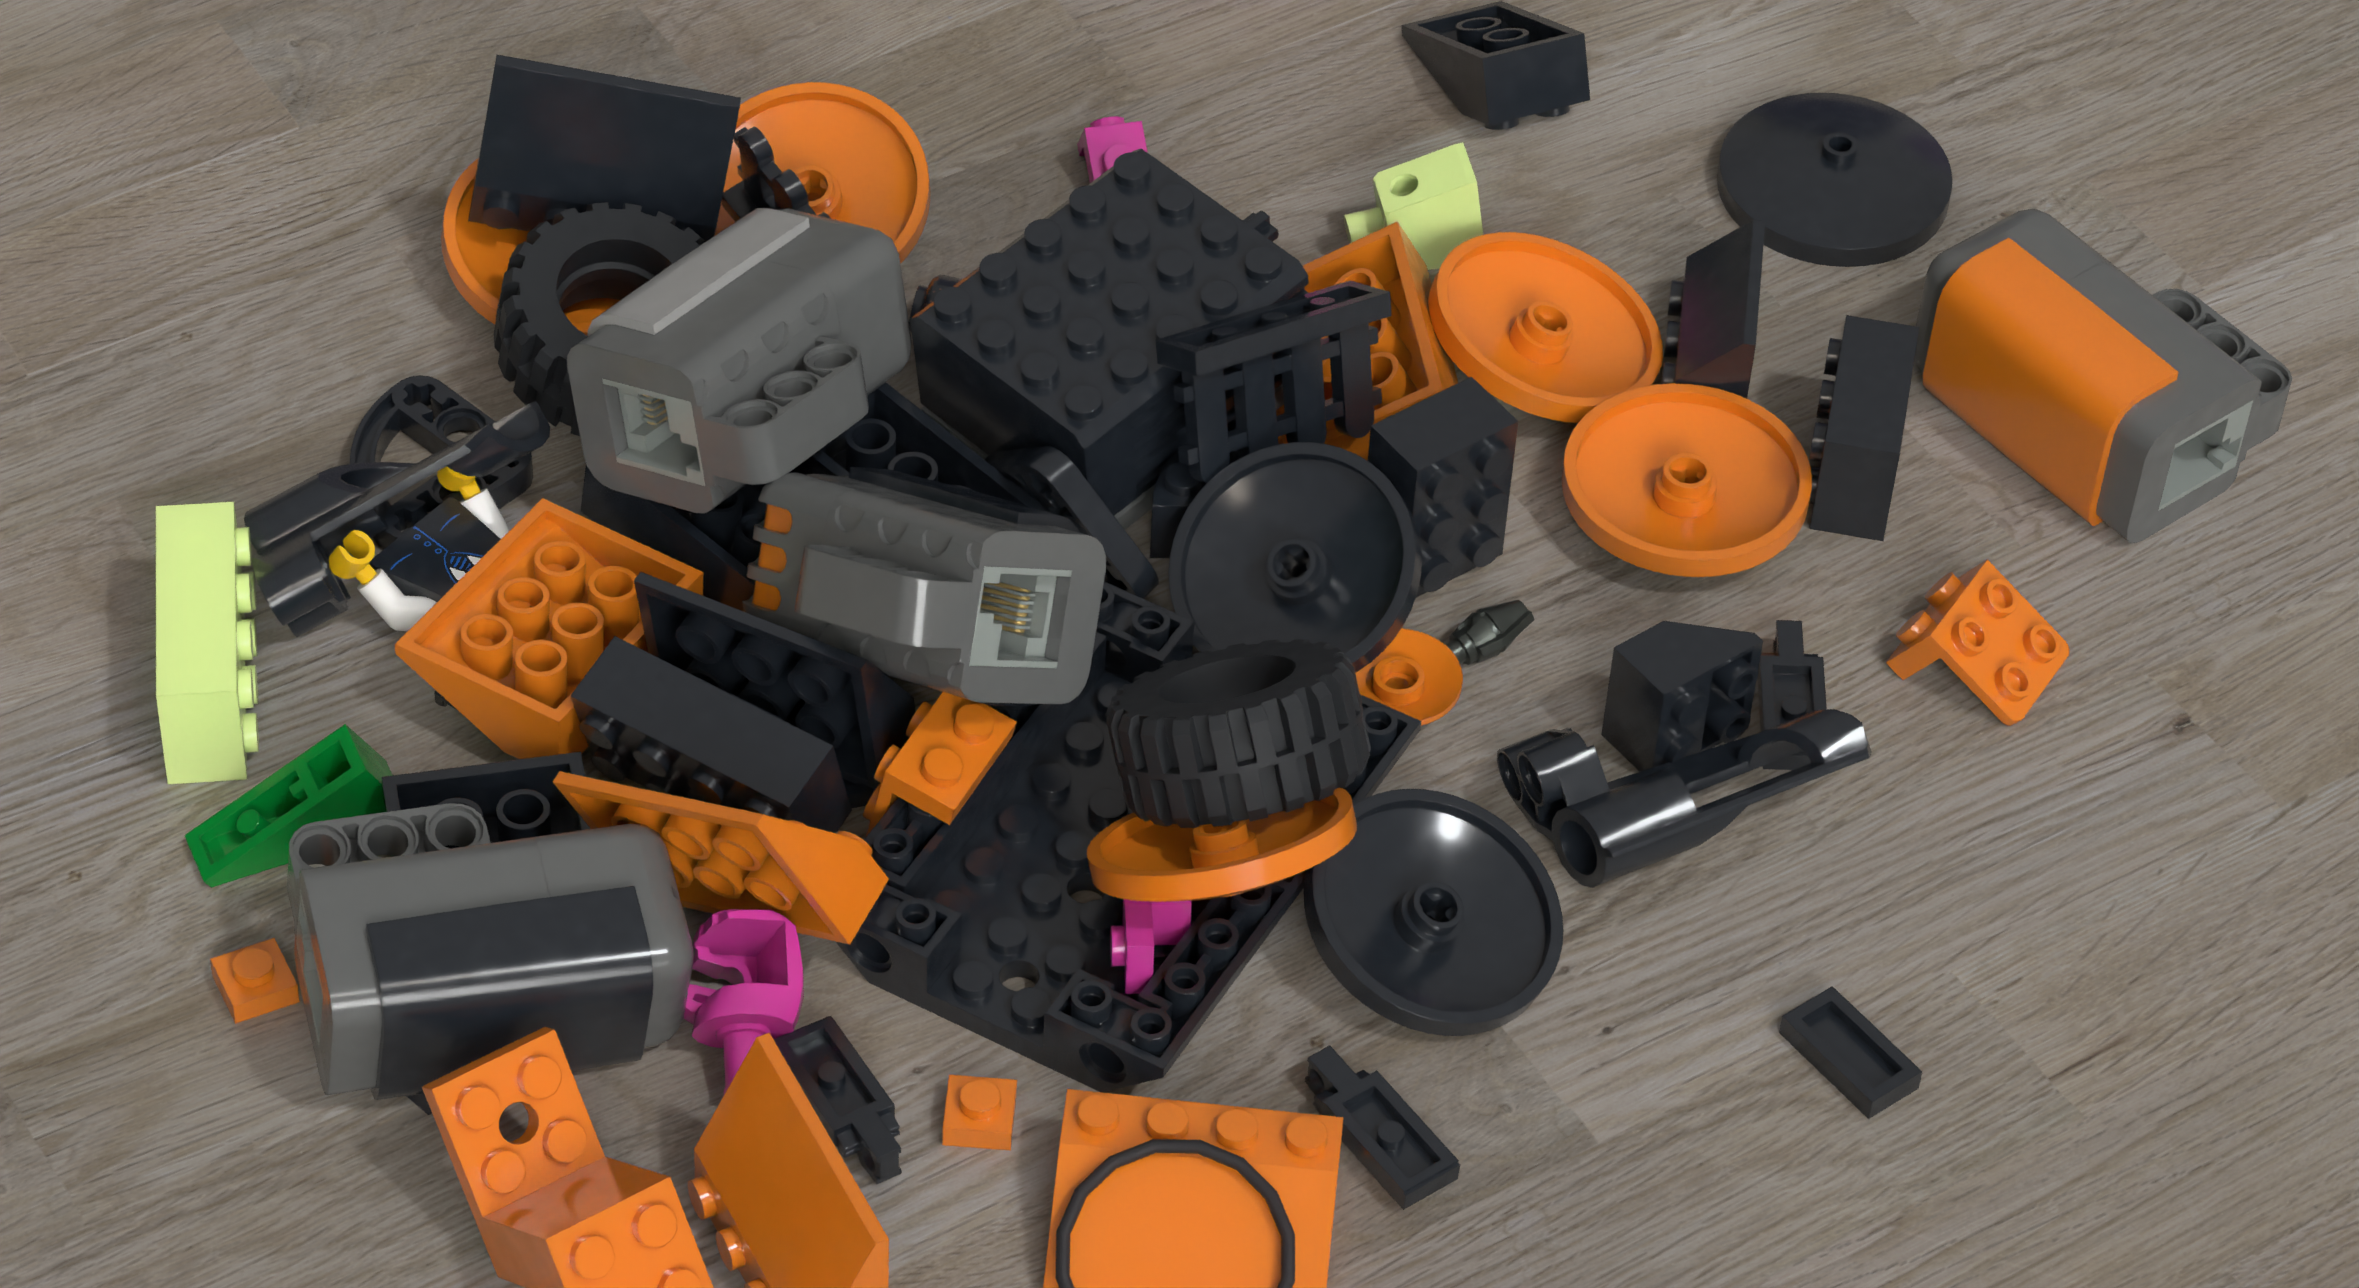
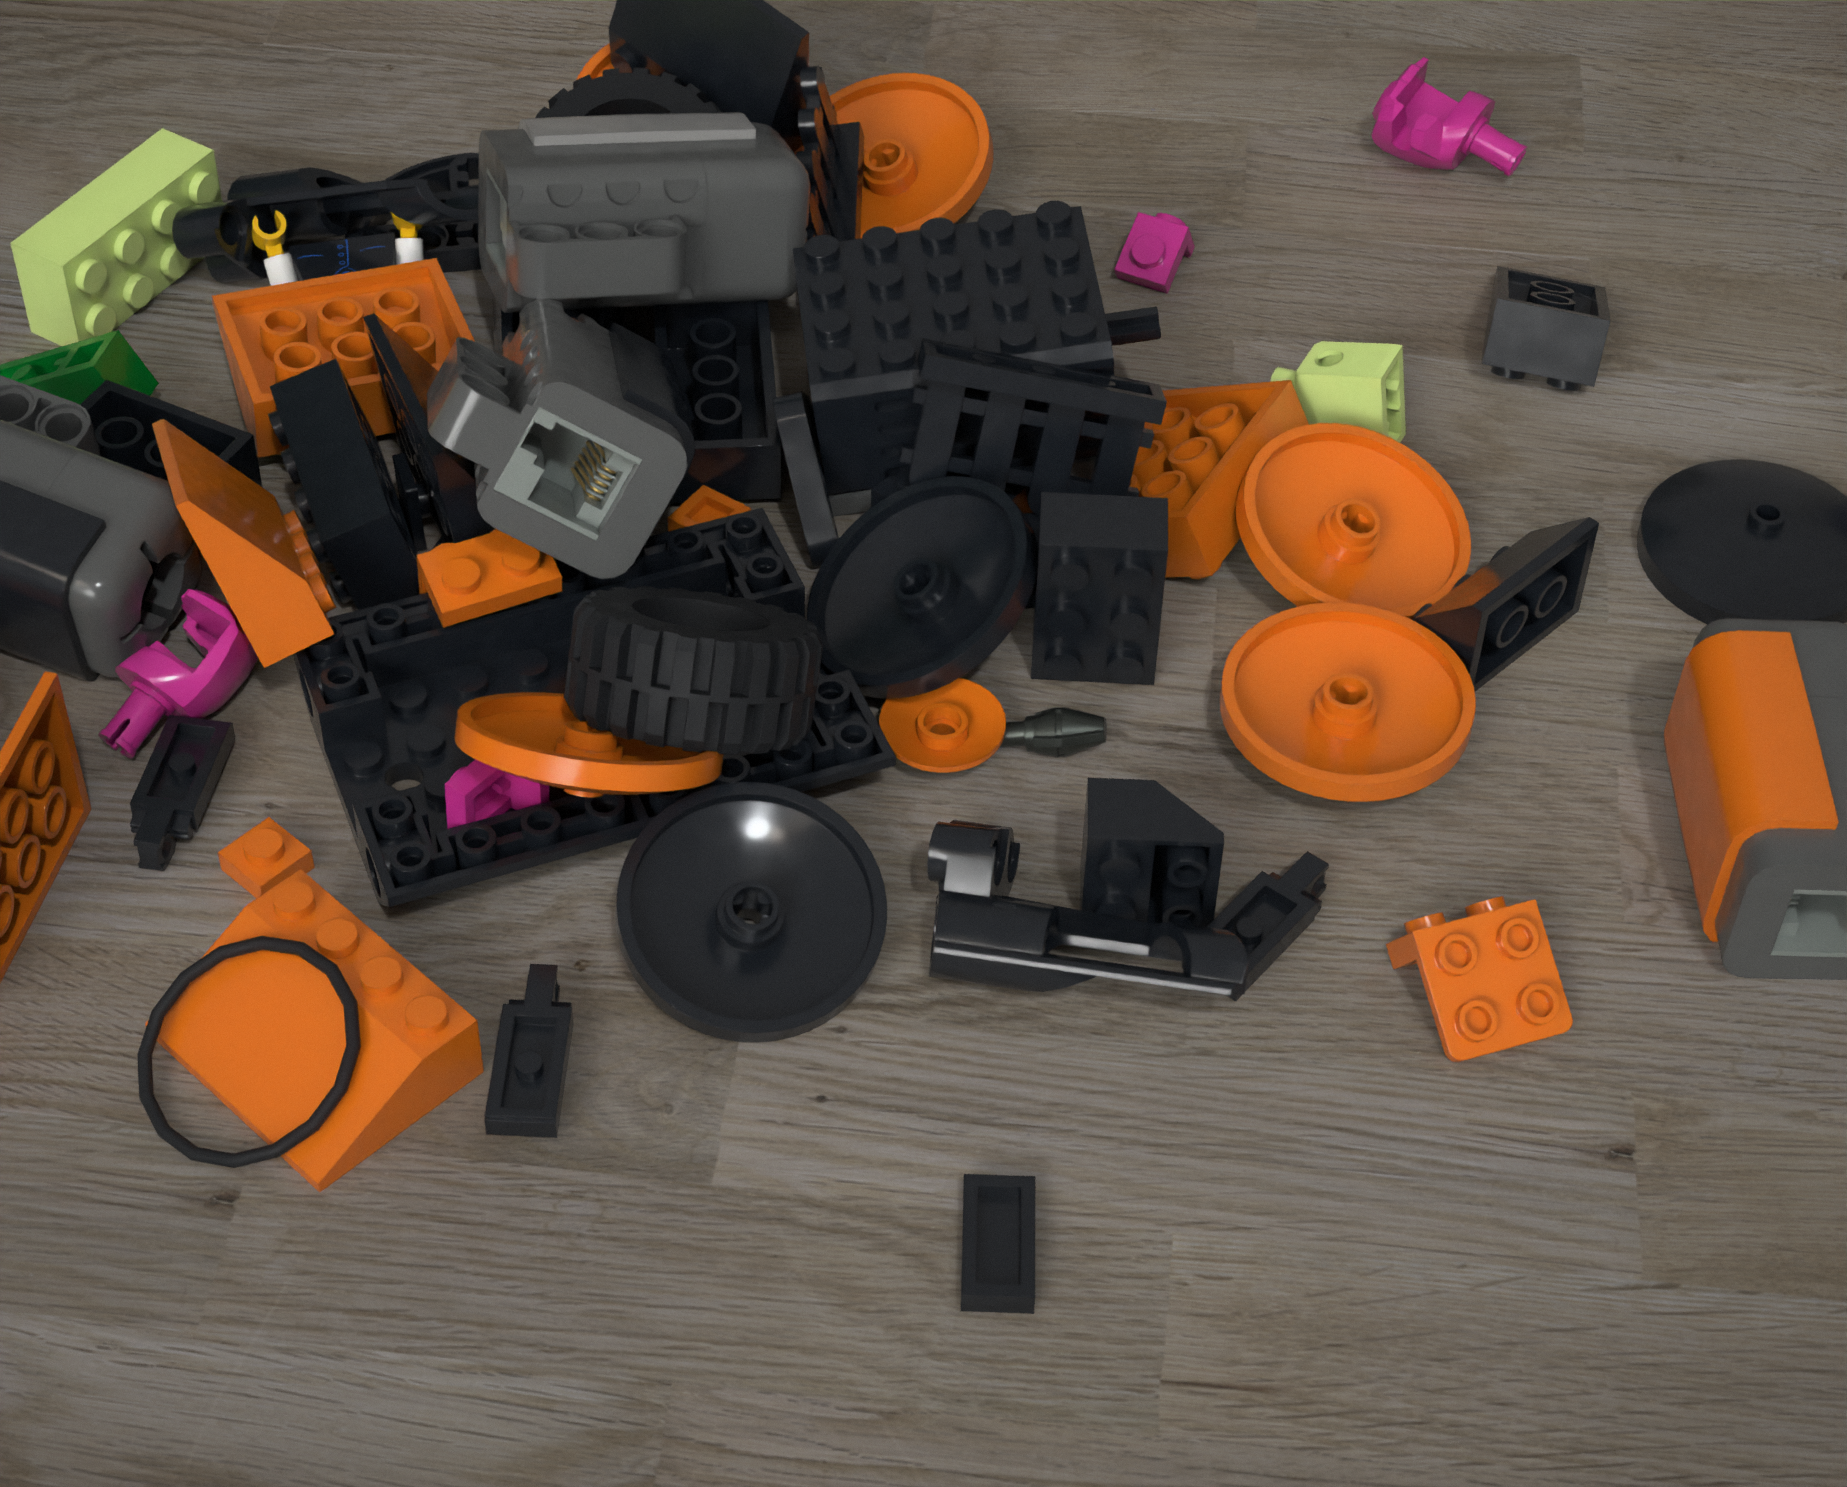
camera: 40 degrees right, 0 degrees up
black brick [1809,315,1919,541] -> none

